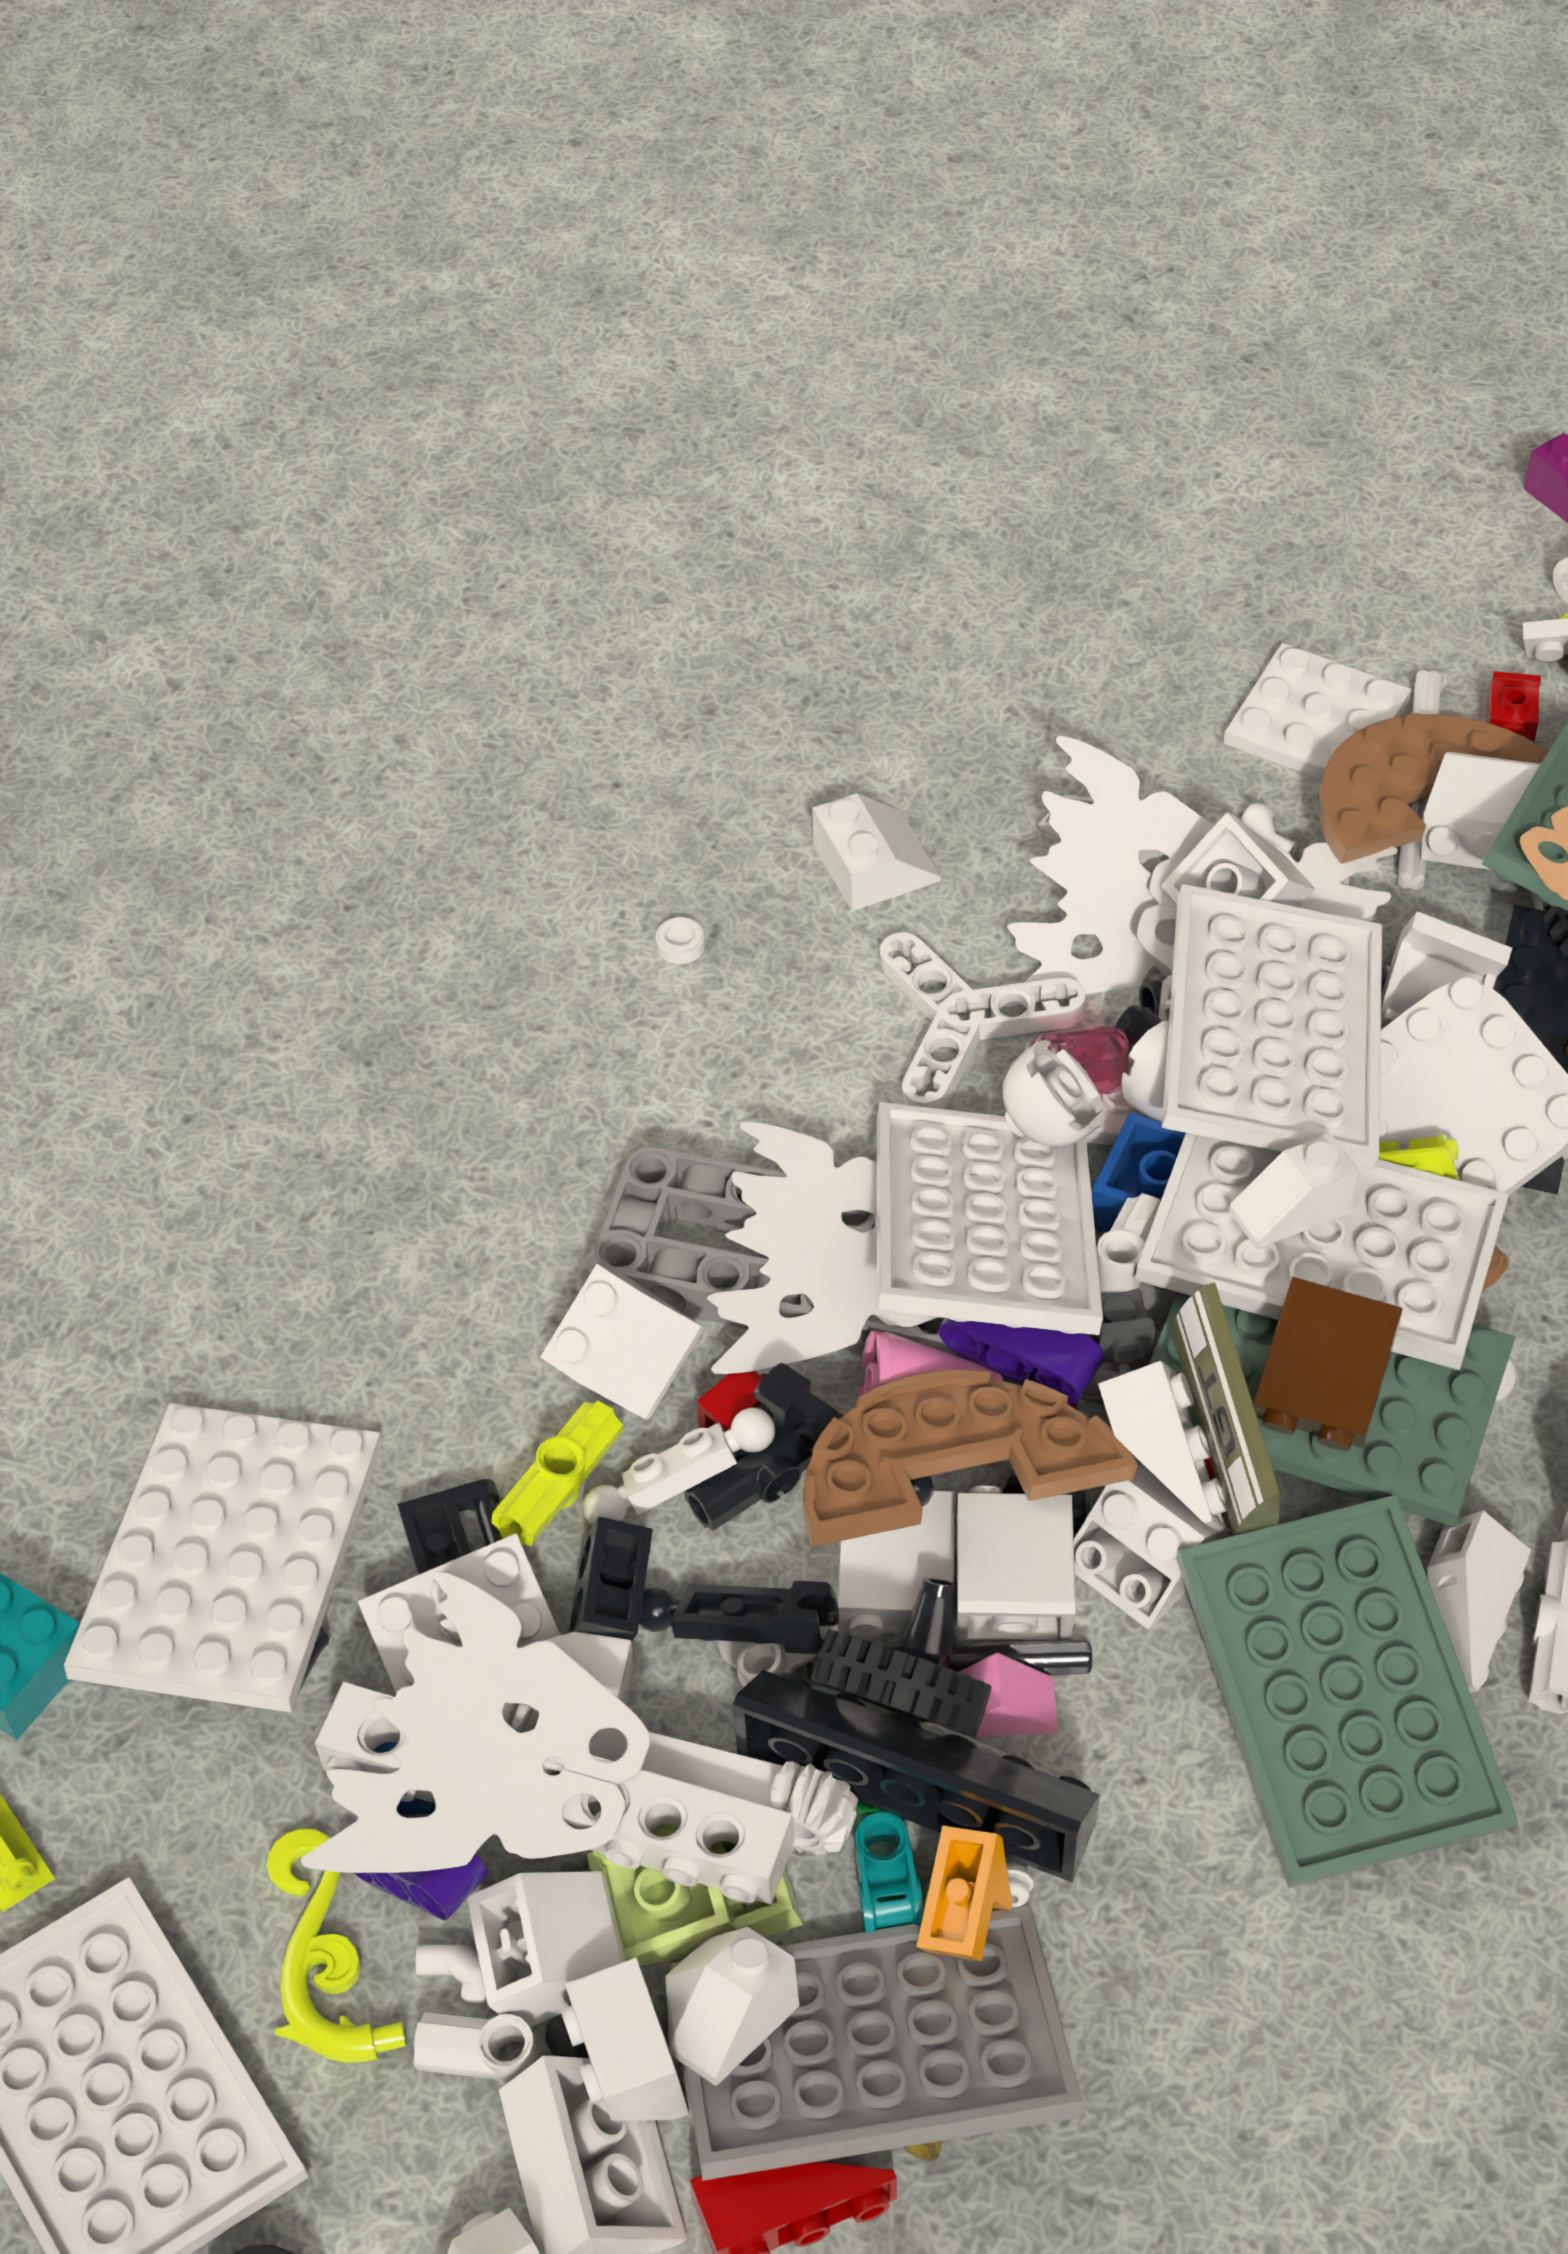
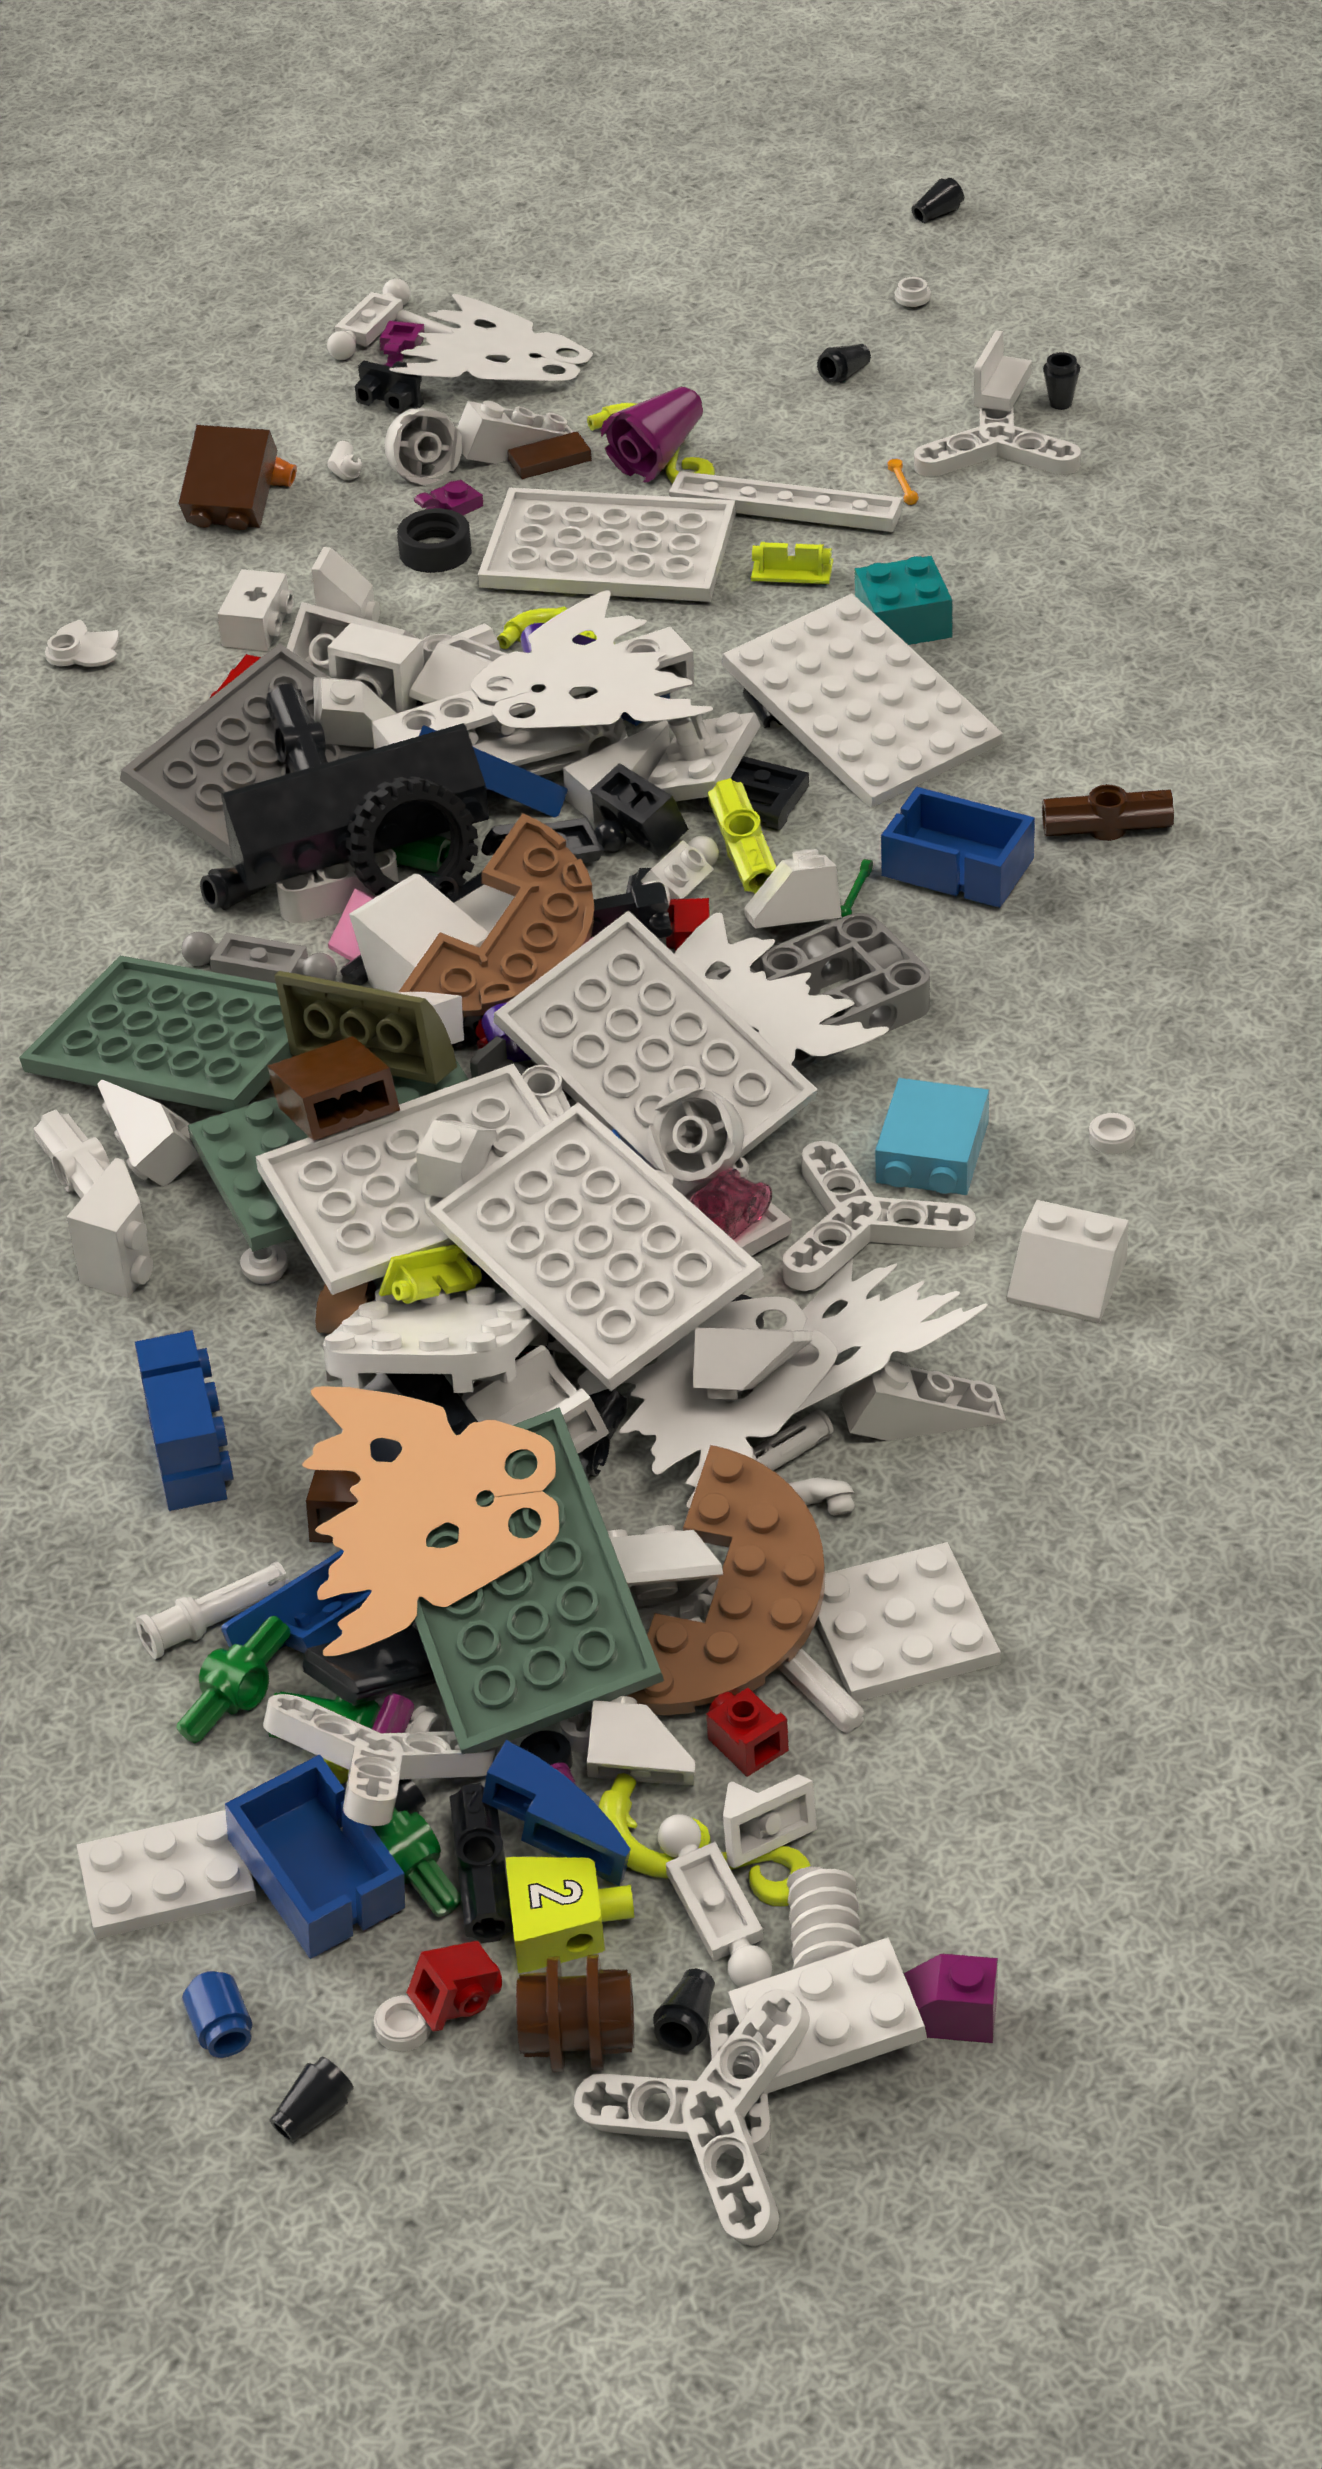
camera: 135 degrees right, 10 degrees down
none -> light grey plate [181,932,337,983]
none -> black cone [200,867,267,910]
none -> black piece [265,683,328,773]
none -> blue sticker [419,725,568,817]
none -> green hinge [837,859,873,919]
none -> medium azure brick [875,1078,989,1195]
none -> blue piece [881,787,1035,908]
none -> reddish brown piece [1042,784,1174,841]

